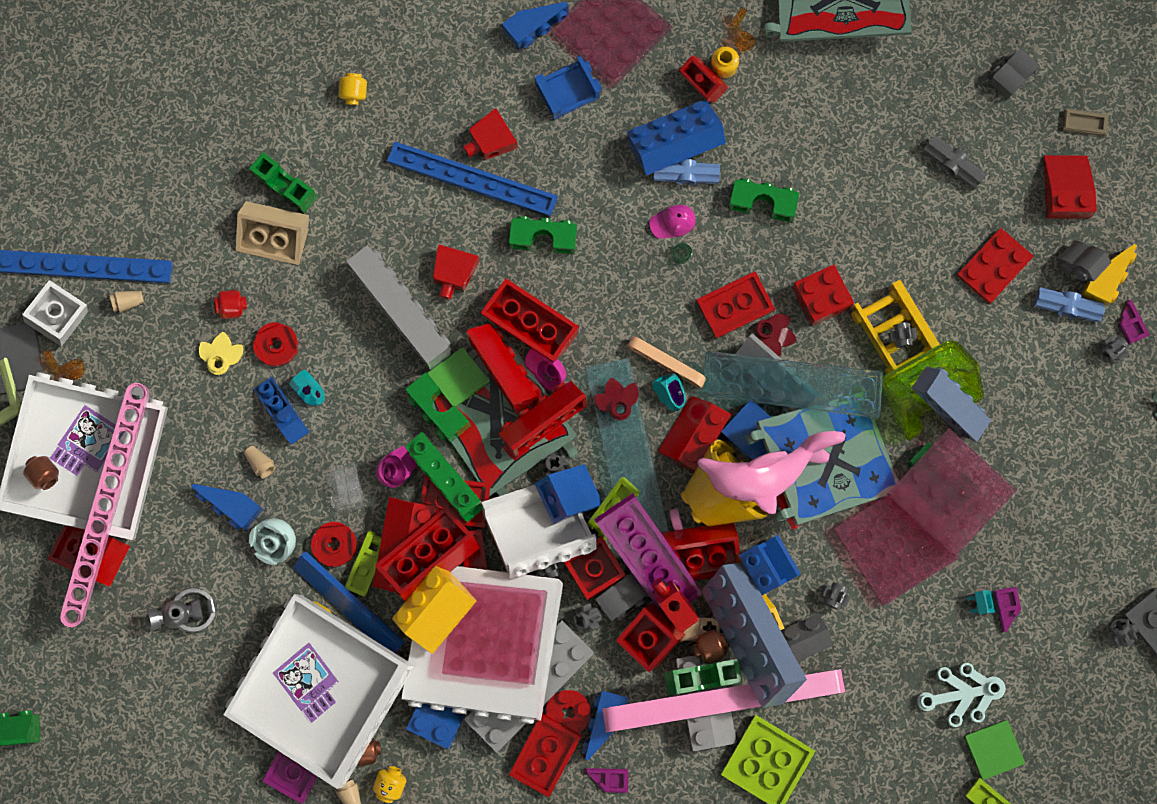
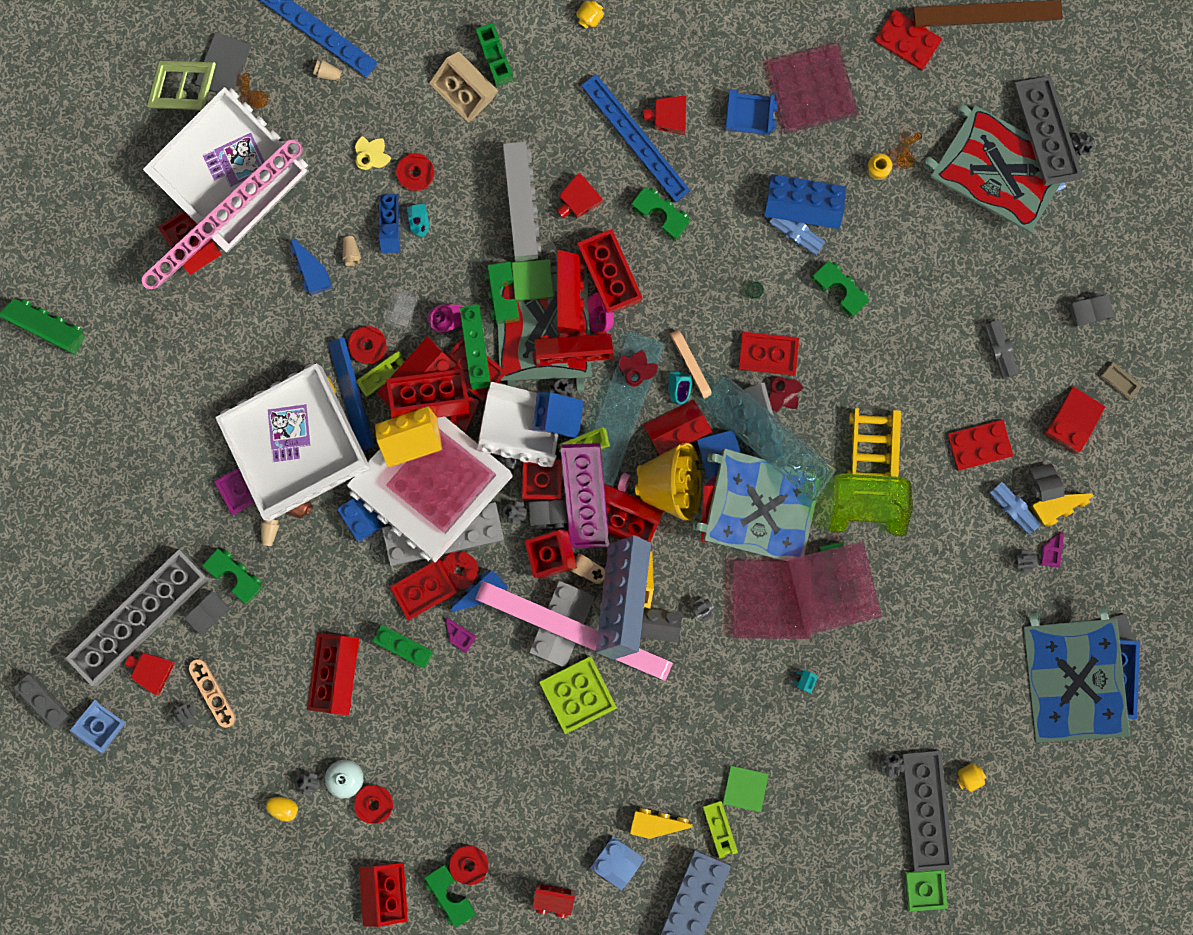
camera: 25 degrees right, 5 degrees up
white brick [22,280,88,347] -> none
copper head [23,456,59,490] -> none
flat silver piece [148,588,217,633] -> none
red head [214,290,247,319] -> none
light aqua cylinder [249,518,296,565] -> none
yellow head [373,766,406,803] -> none
blue slope [502,2,569,50] -> none
dark pink cap [649,204,696,239] -> none
red torso [651,577,699,634] -> none
green arch [664,659,742,696] -> none
red brick [678,55,728,103] -> none
copper head [692,630,728,663] -> none
bright pink animal [698,431,846,514] -> none
blue panel [739,535,801,595] -> none
red brick [792,264,854,327] -> none
dark grey gear [888,323,917,348] -> none
sand blue brick [912,366,991,442] -> none
light aqua plant [917,663,1006,727] -> none
magenta tile [993,587,1022,632] -> none

